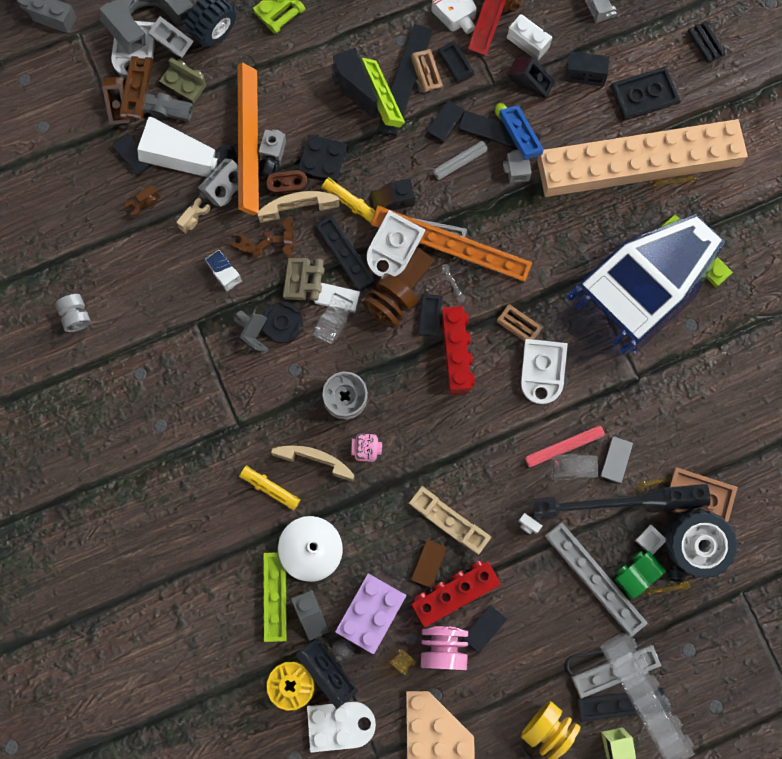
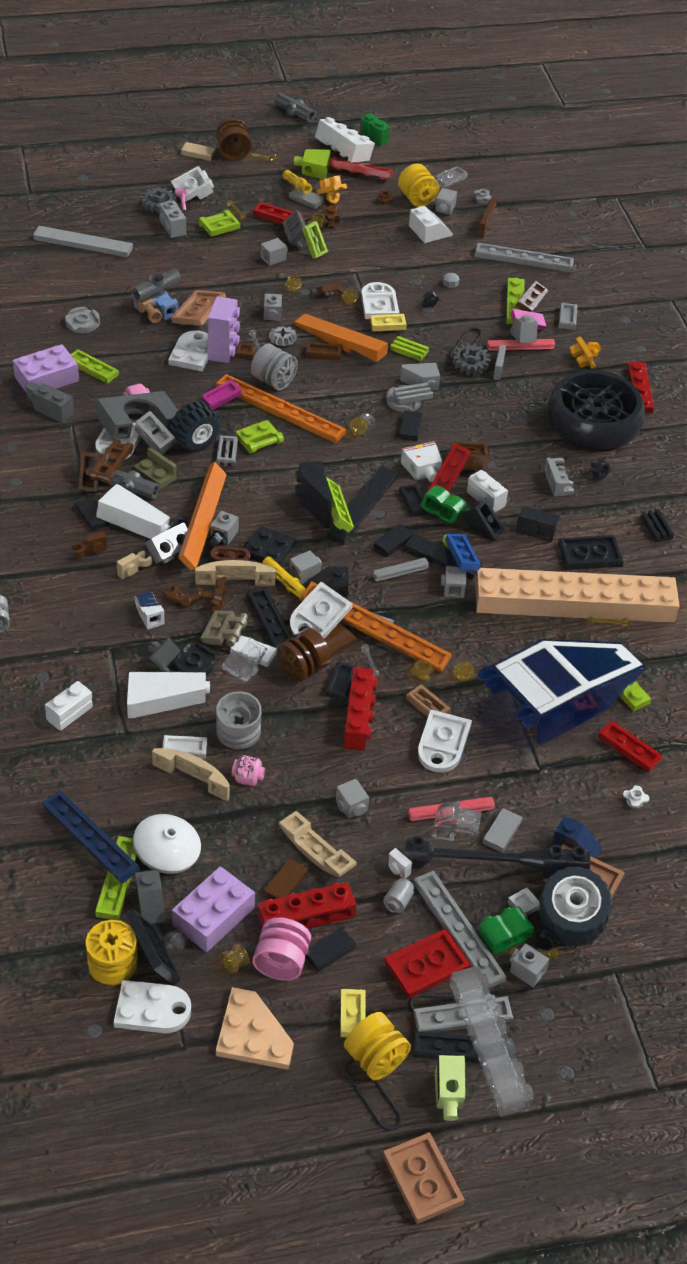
camera: 10 degrees right, 30 degrees down
yellow pin [239,465,301,511] -> none
medium nougat tile [411,49,443,93] -> none
none -> dark blue plate [42,790,140,884]
none -> white brick [45,681,93,730]
none -> white slope [127,672,210,718]
none -> white tile [163,735,207,759]
none -> light grey tile [216,436,238,466]
none -> light grey brick [290,551,322,584]
none -> light grey brick [336,779,369,819]
none -> light yellow plate [340,989,365,1037]
none -> light grey brick [383,878,414,913]
none -> red plate [384,929,470,999]
none -> clear yellow plate [410,660,435,681]
none -> green brick [421,486,467,523]
none -> clear yellow plate [454,661,475,681]
none -> light grey brick [510,943,549,988]
none -> dark blue slope [552,815,602,859]
none -> red plate [598,720,663,773]
none -> white plate [623,786,649,808]

